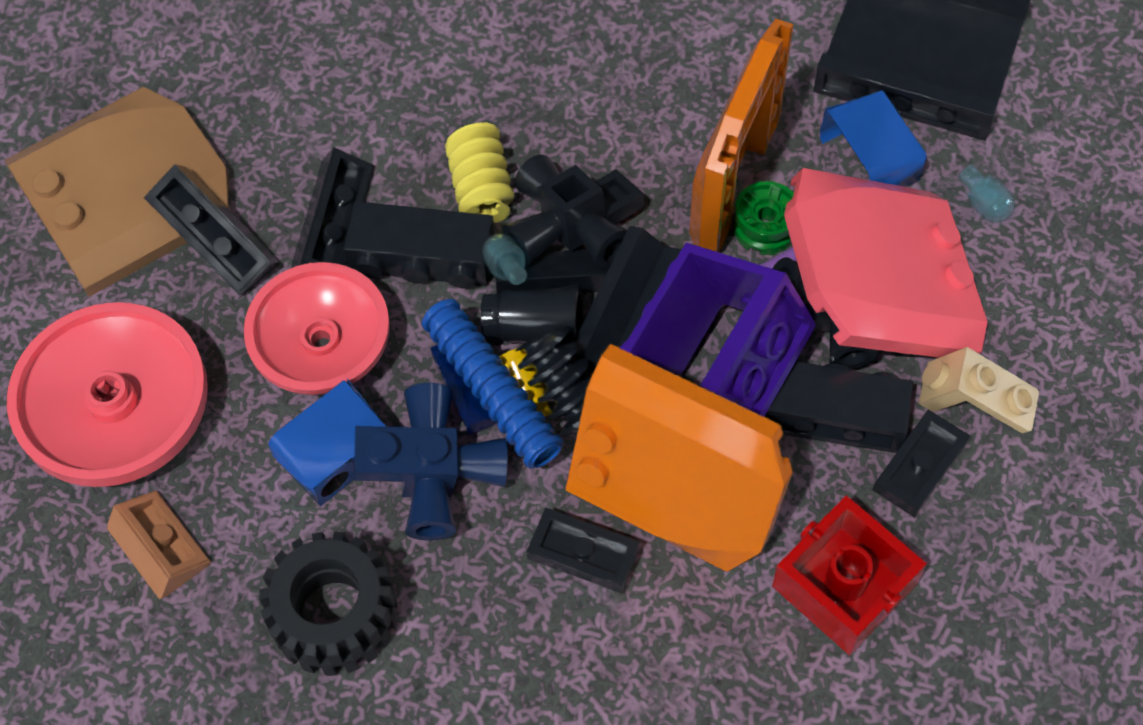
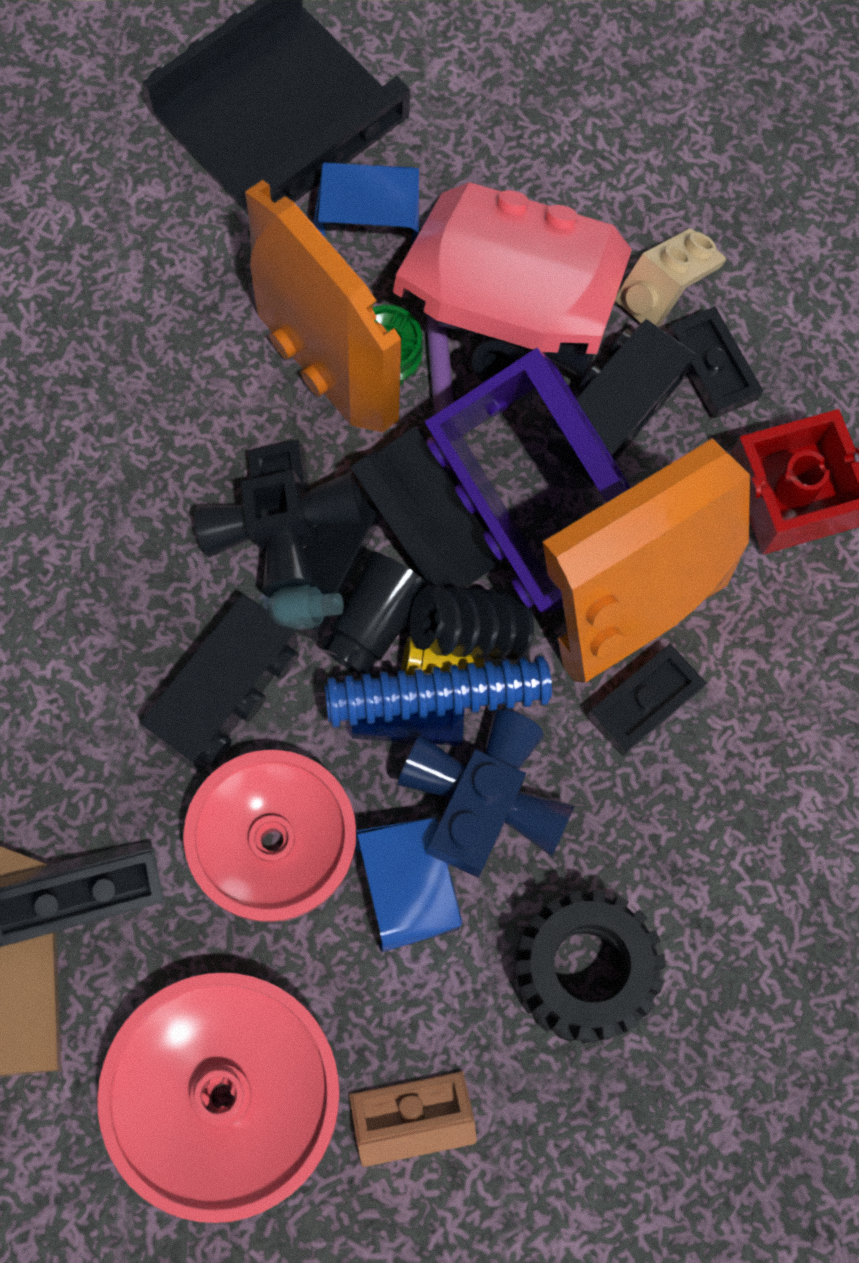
camera: 70 degrees left, 10 degrees up
black slope [291,147,375,268] -> none
light yellow piece [445,122,514,223] -> none
clear light blue cylinder [958,164,1015,223] -> none

